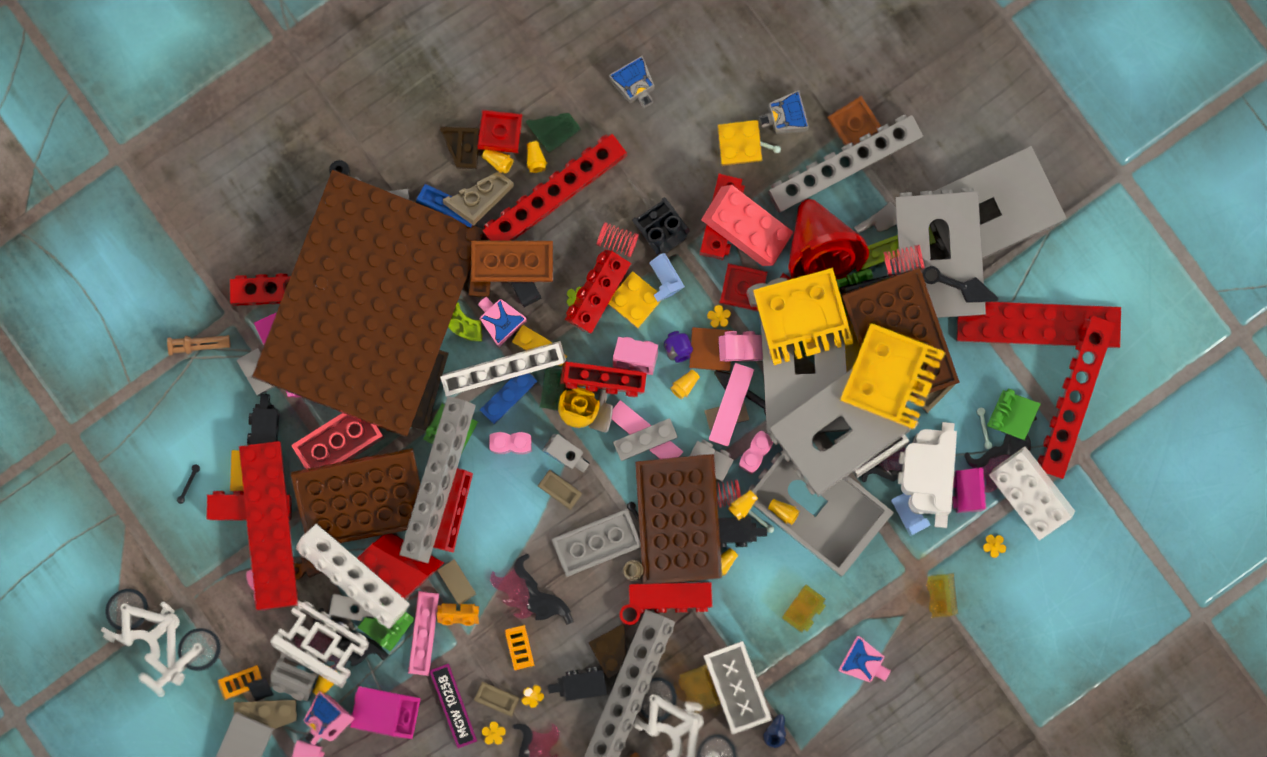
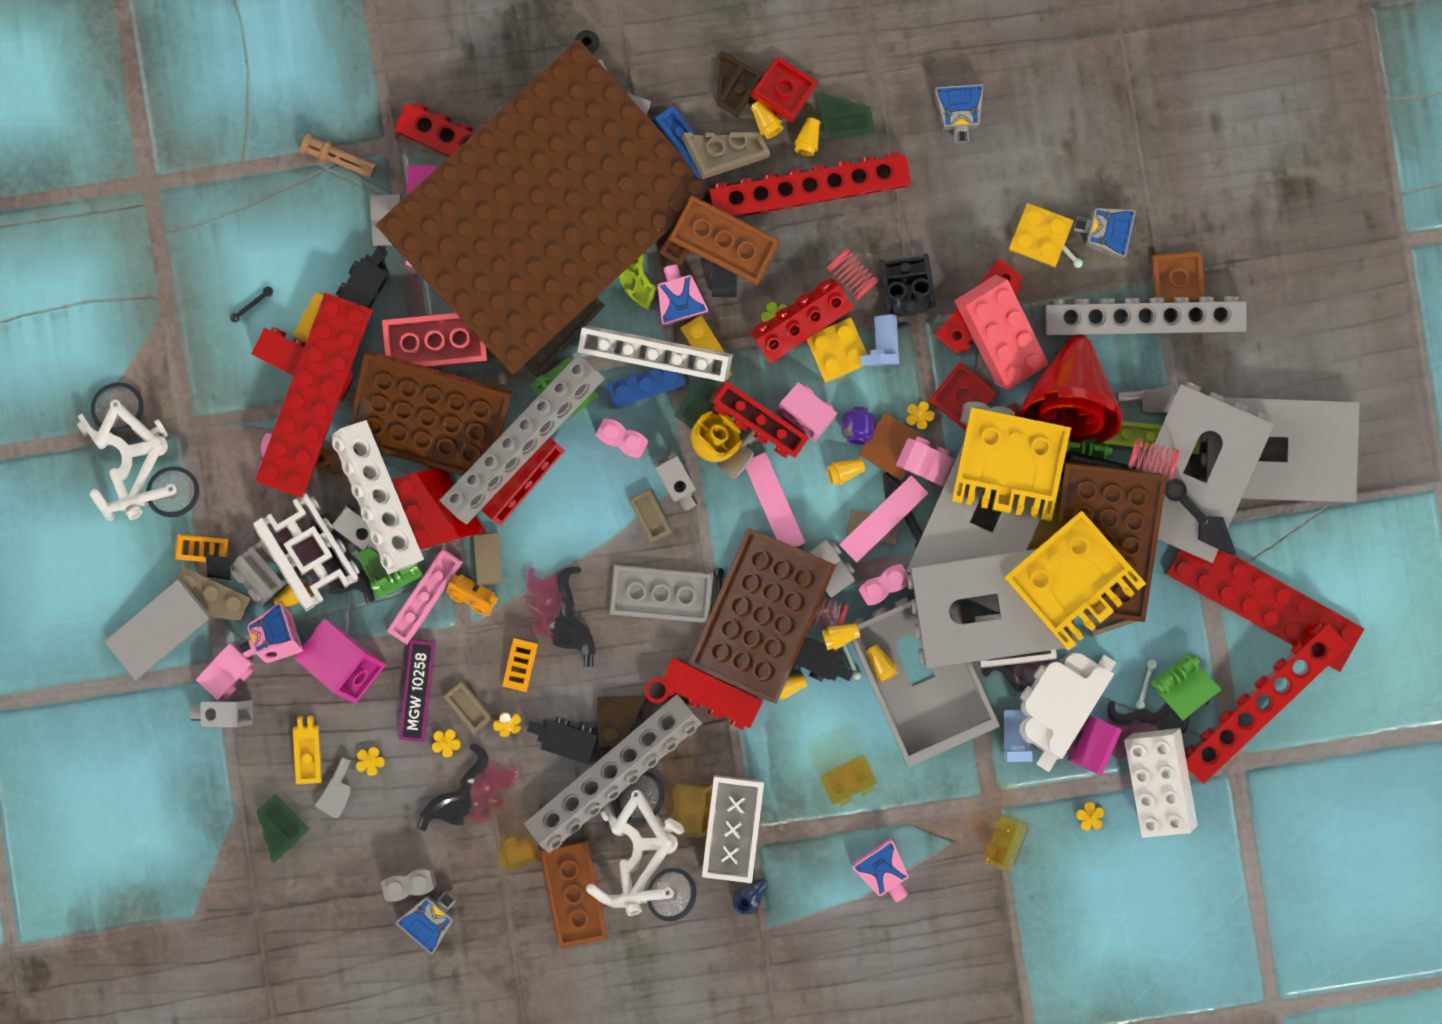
camera: 20 degrees right, 5 degrees up
light grey plate [613,418,678,461] -> none
dark tan plate [623,560,643,581] -> none

